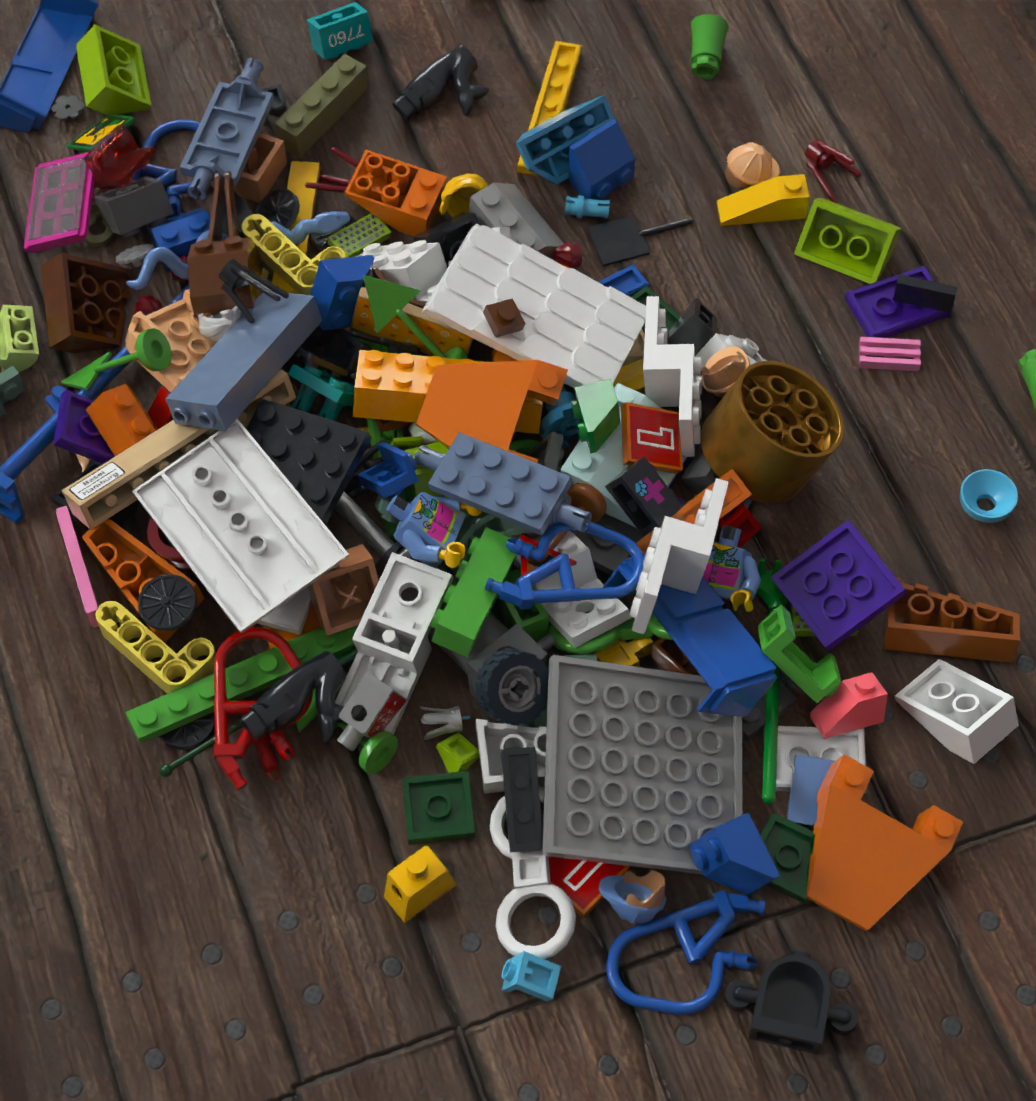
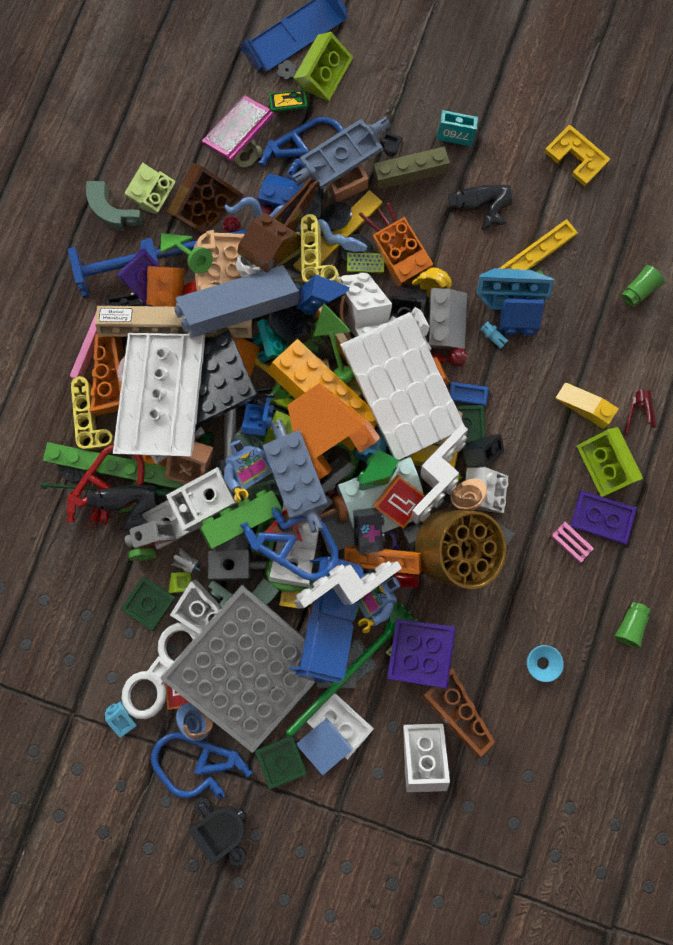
camera: 40 degrees right, 20 degrees up
clear red bracket [83,124,156,189] -> none
dark grey slope [93,176,174,237] -> none
light grey piece [116,243,155,267] -> none
black wheel [138,574,197,631] -> none
black plant [219,259,289,323] -> none
yellow torso [384,846,456,923] -> none
black wheel [474,648,549,726] -> none
reddish brown plate [483,298,526,338] -> none
black plate [501,746,543,853] -> none
black piece [587,215,693,266] -> none
blue slope [689,813,780,895] -> none
light nougat piece [725,142,780,189] -> none
bright green panel [757,605,841,703] -> none
orange wedge [806,754,963,931] -> none
coral slope [810,672,888,739] -> none
black tile [893,274,958,313] -> none

